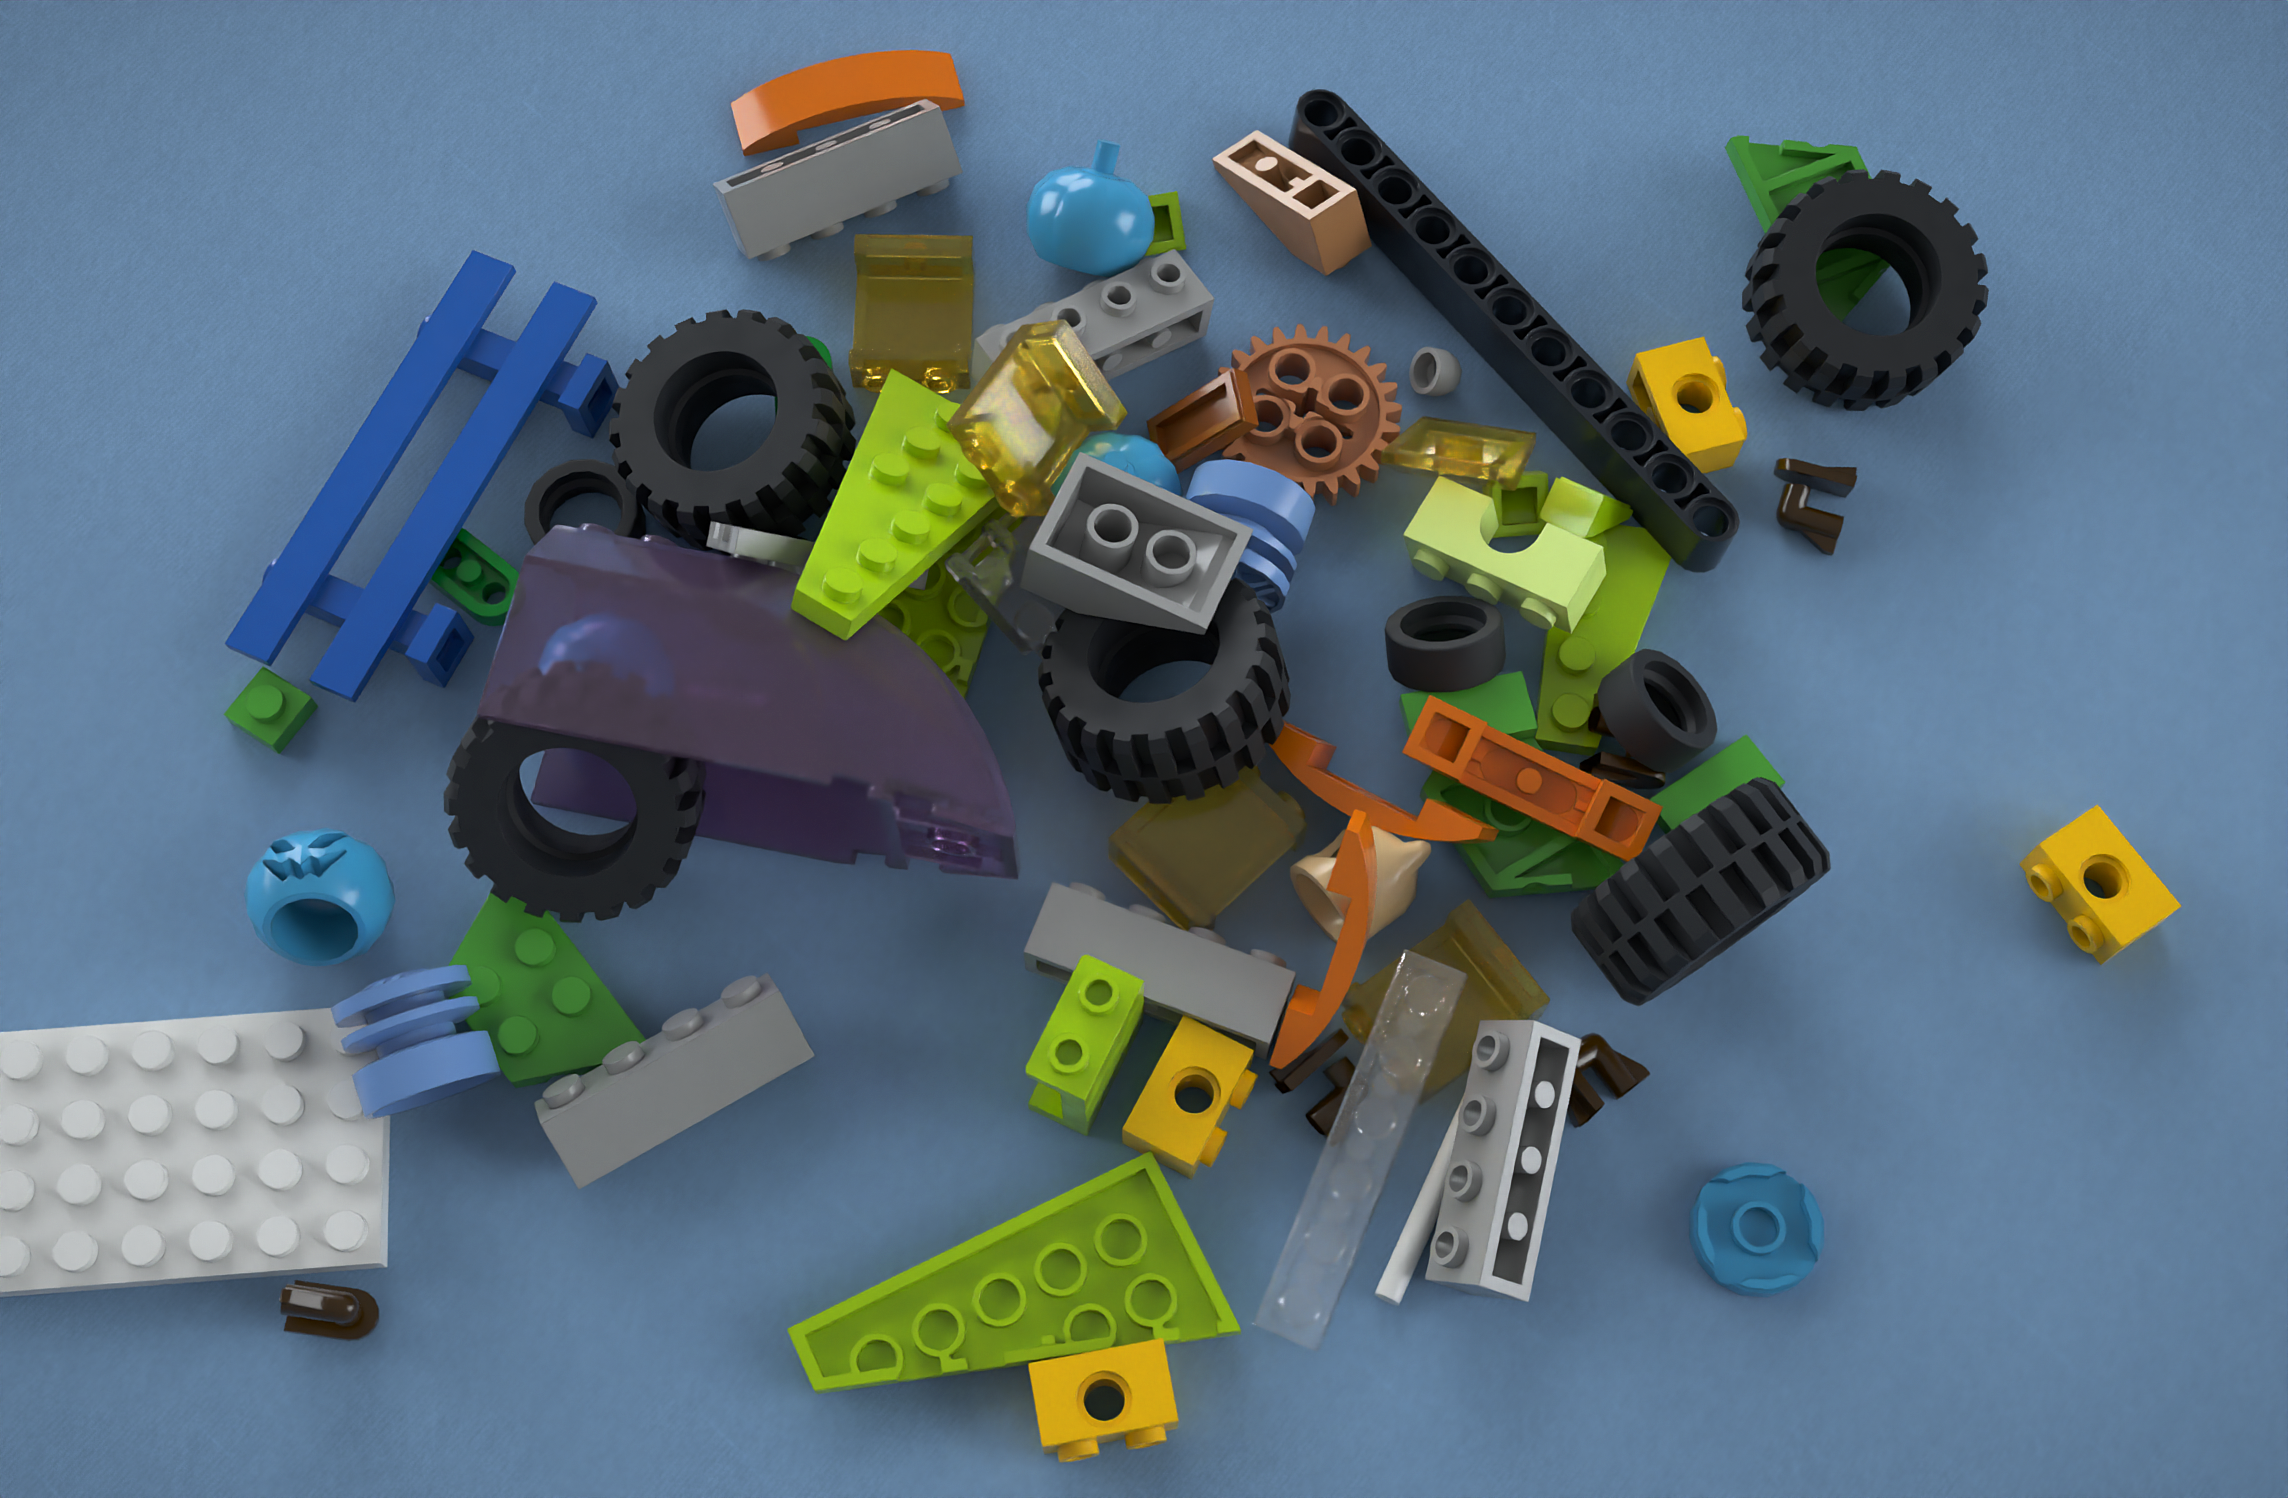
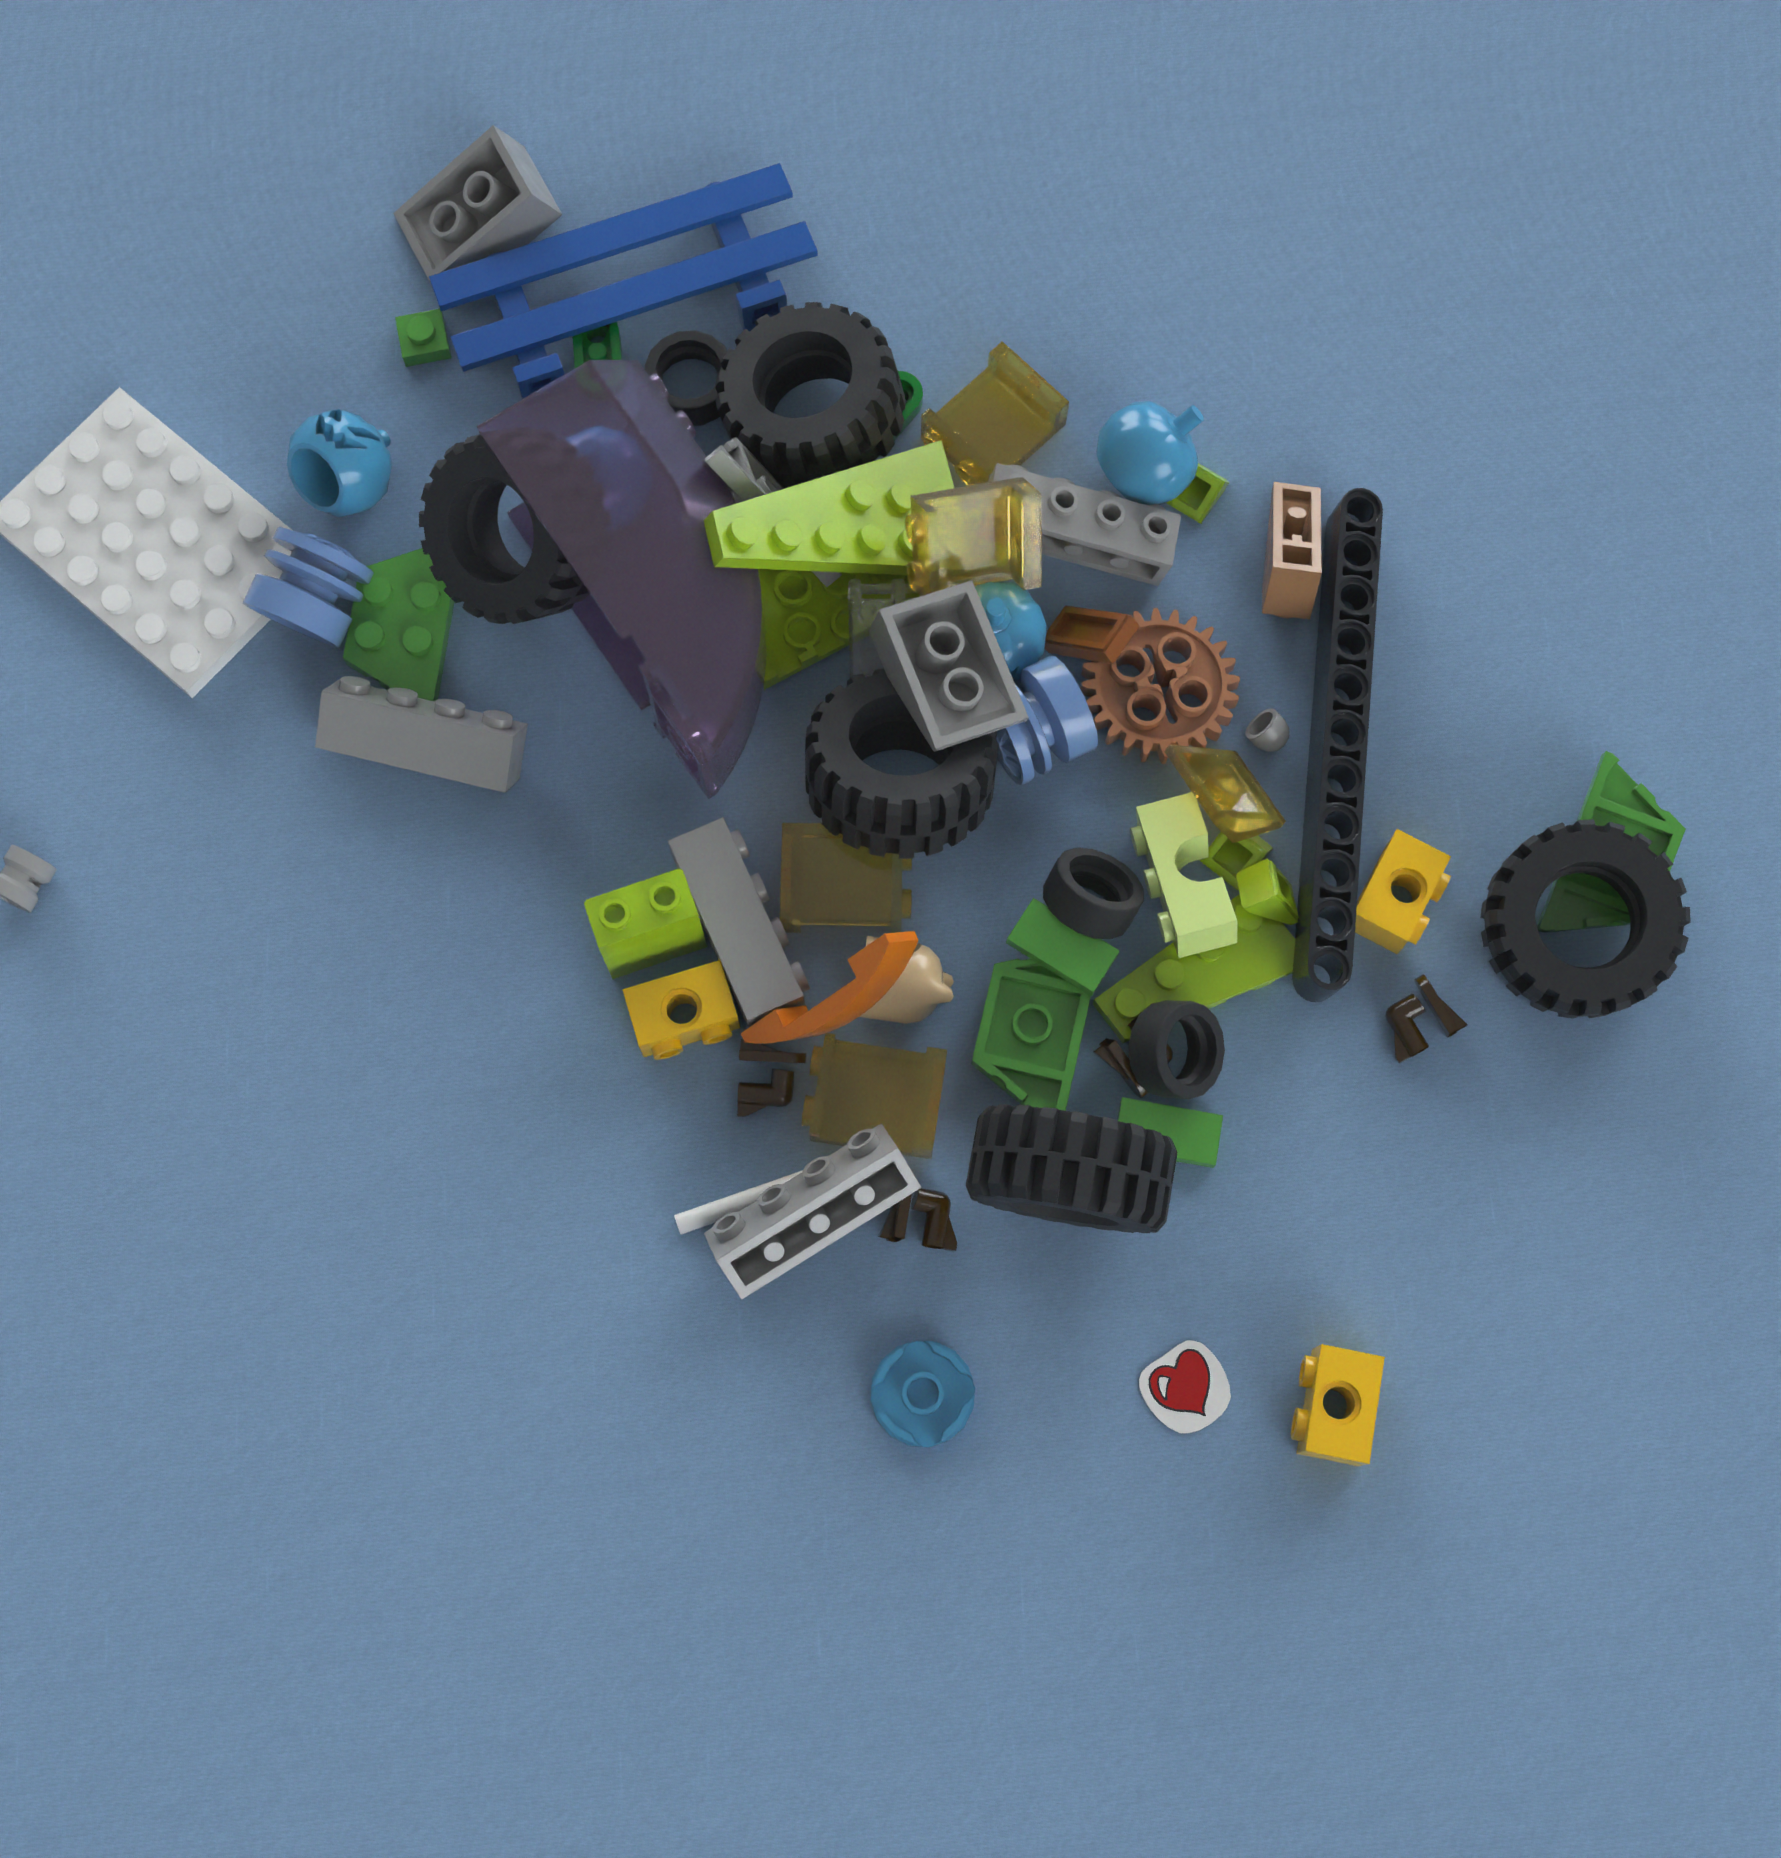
camera: 45 degrees right, 5 degrees up
dark brown piece [279,1280,380,1341] -> none
light grey brick [713,99,963,261] -> none
orange slope [731,50,965,156] -> none
lime wing [787,1151,1242,1394] -> none
yellow brick [1028,1338,1179,1463] -> none
clear plate [1253,949,1469,1351] -> none
orange slope [1269,720,1499,844] -> none
orange slope [1401,695,1663,862] -> none
none -> light grey slope [393,125,562,283]
none -> sticker [1139,1340,1231,1433]

